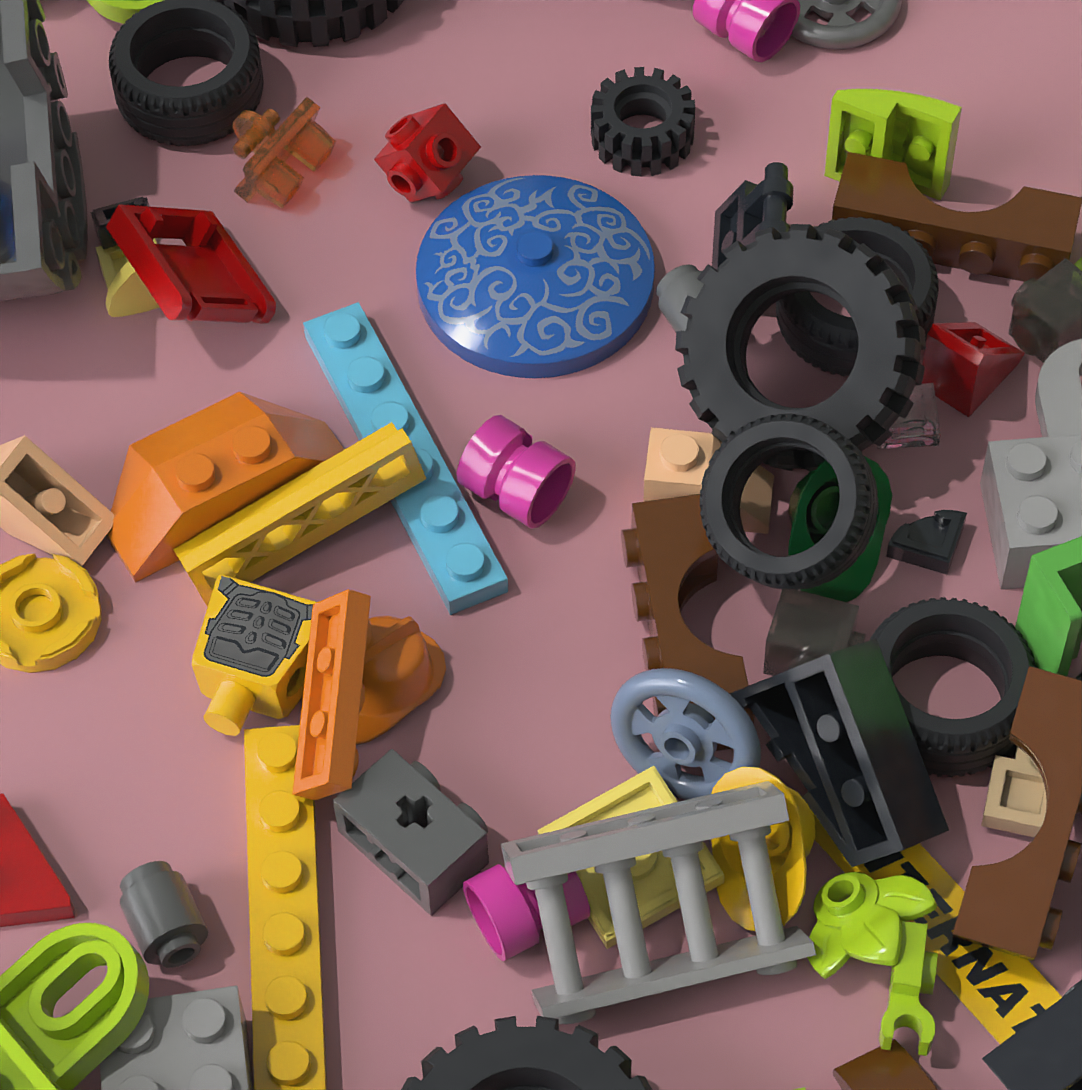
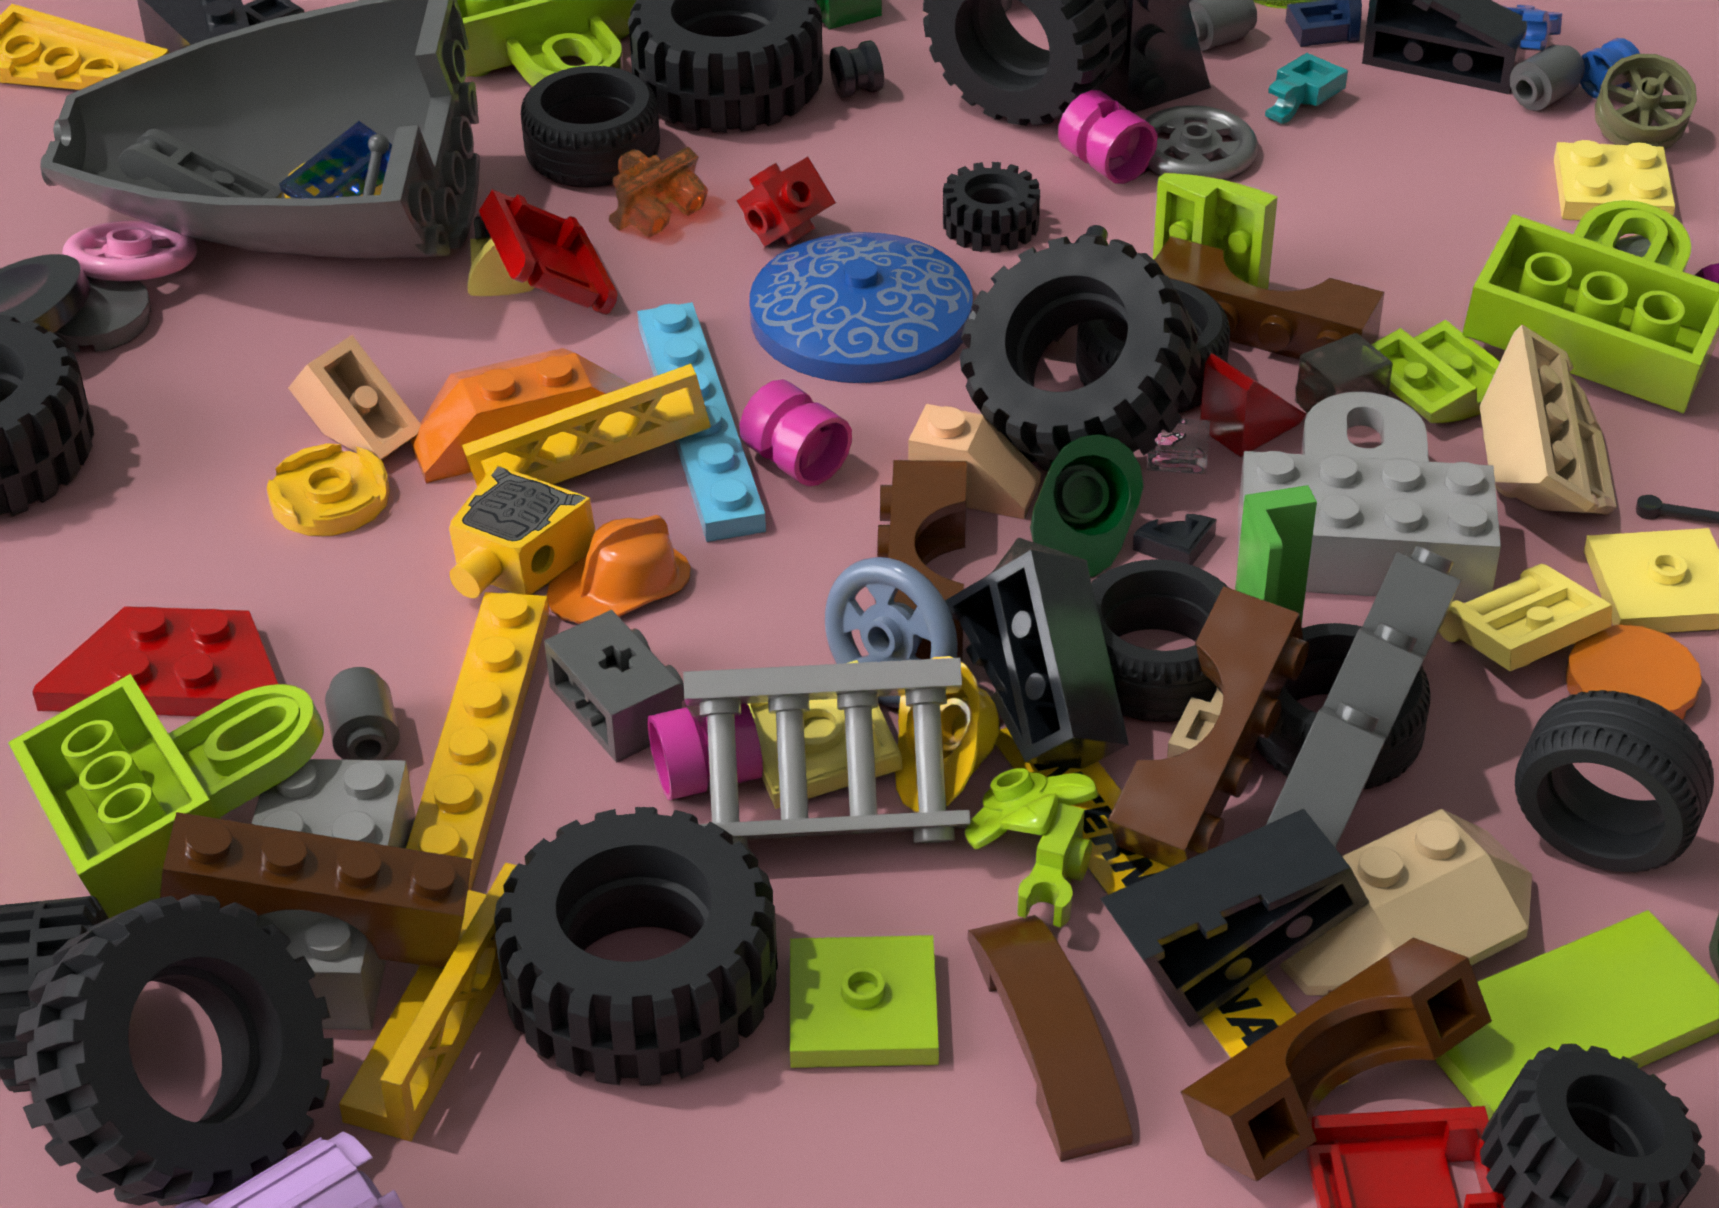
camera: 10 degrees right, 15 degrees down
orange plate [292,589,372,800] -> none
black tyre [700,414,878,590] -> none

